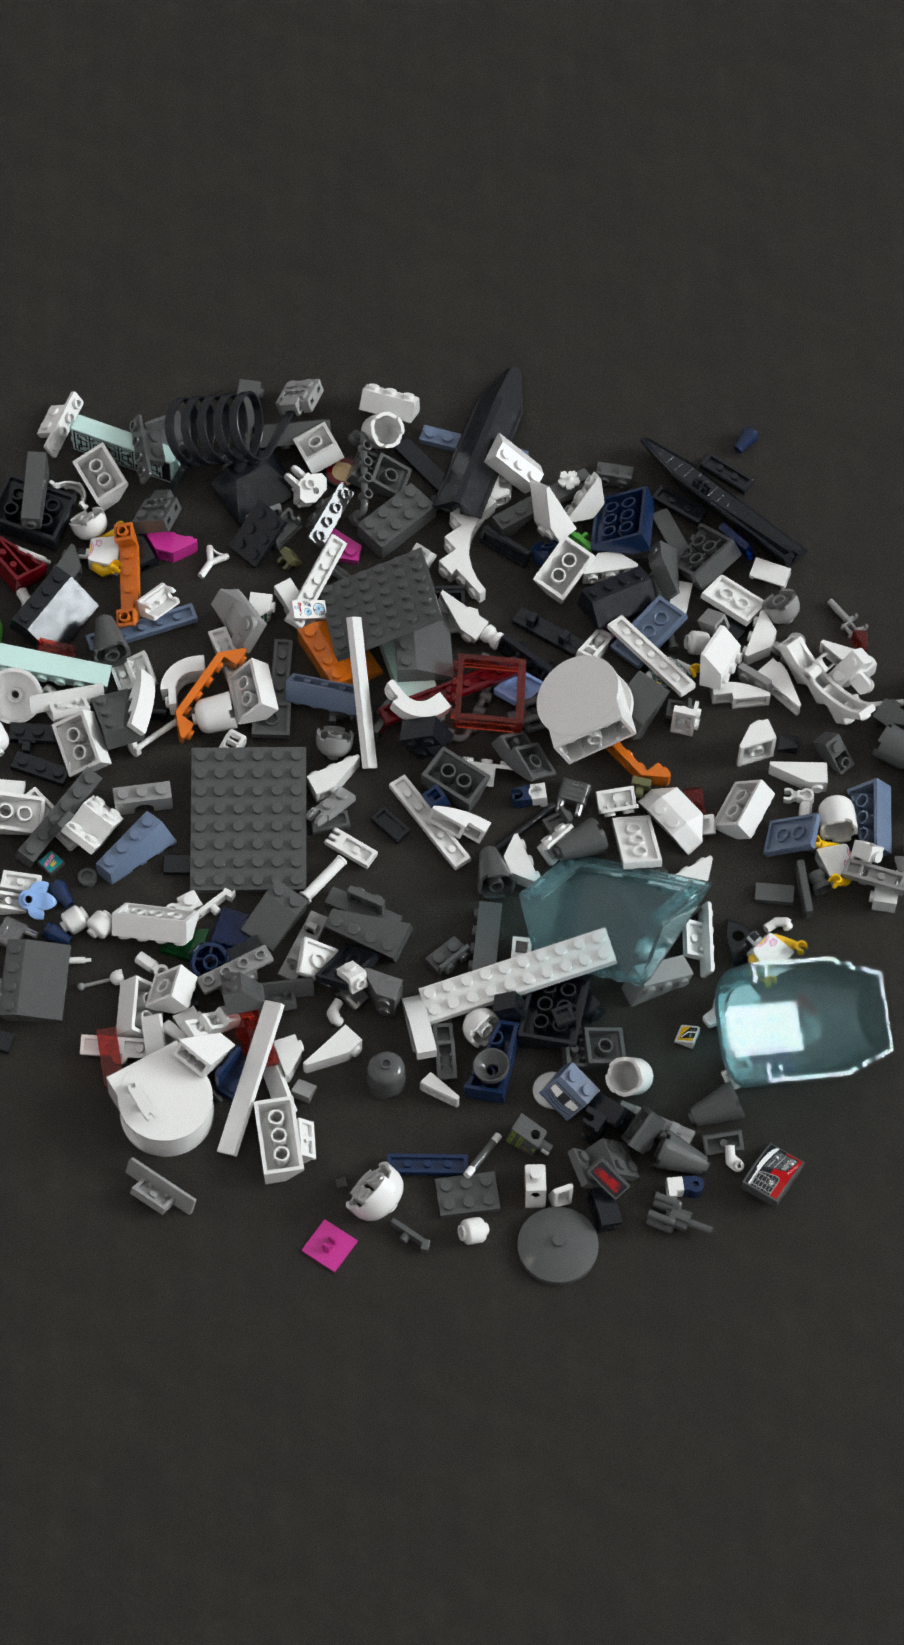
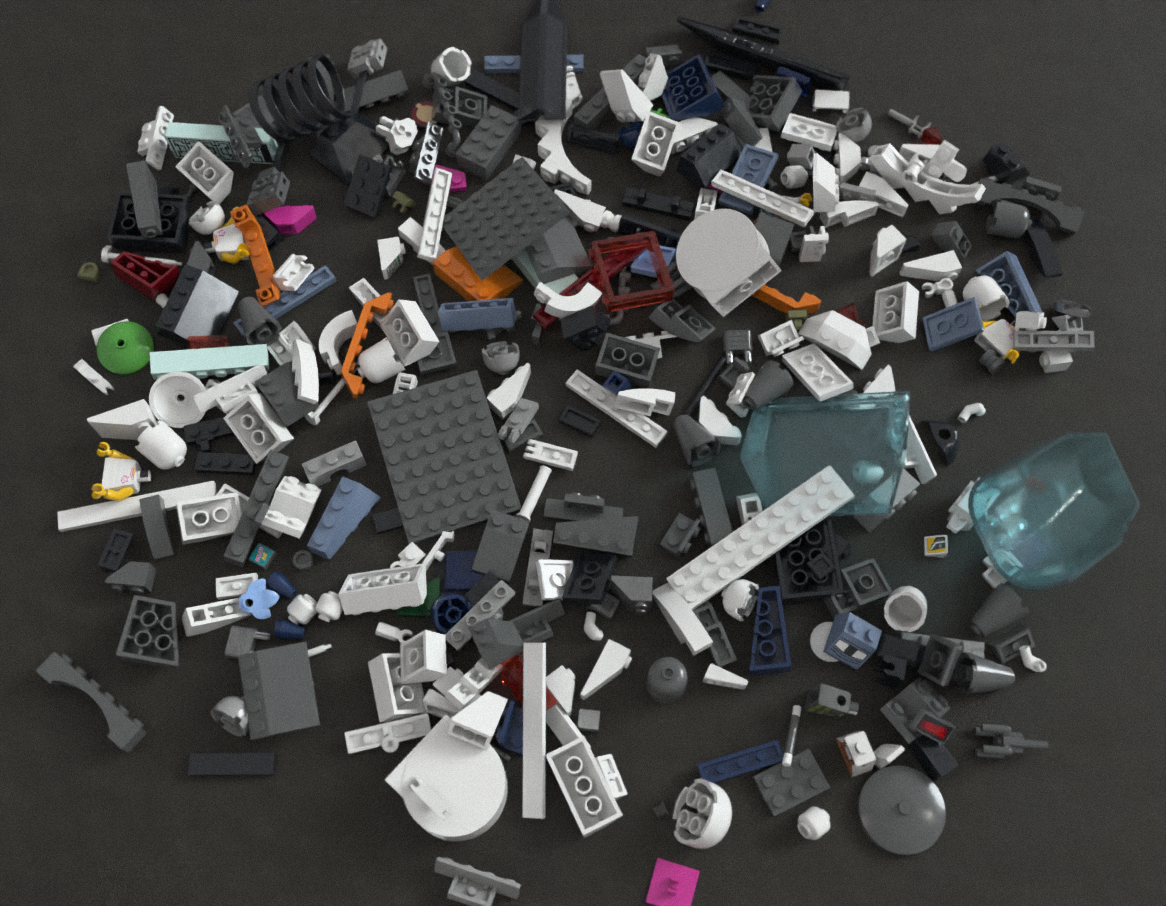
camera: 15 degrees left, 5 degrees up
white helmet [48,480,89,510] -> none
hinge [77,969,124,991] -> none
clear red tile [96,1026,122,1089] -> none
white tile [141,1014,166,1056] -> none
white piece [198,545,230,579] -> none
light grey slope [211,589,267,653] -> none
white tile [289,600,327,620] -> none
white slope [293,421,345,474] -> none
white bracket [336,961,368,994] -> none
white tile [346,617,378,769] -> none
white slope [359,383,420,423] -> none
dark grey piece [390,1218,430,1255] -> none
dark grey piece [473,1048,510,1084] -> none
white slope [484,433,543,494] -> none
black slope [493,990,526,1022] -> none
leg [511,782,548,808] -> none
white plant [558,471,581,490] -> none
leg [665,1176,704,1199] -> none
slope [741,1143,805,1208] -> none
torso [746,930,808,986] -> none
dark grey tile [754,882,794,906] -> none
dark grey tile [795,859,813,920] -> none

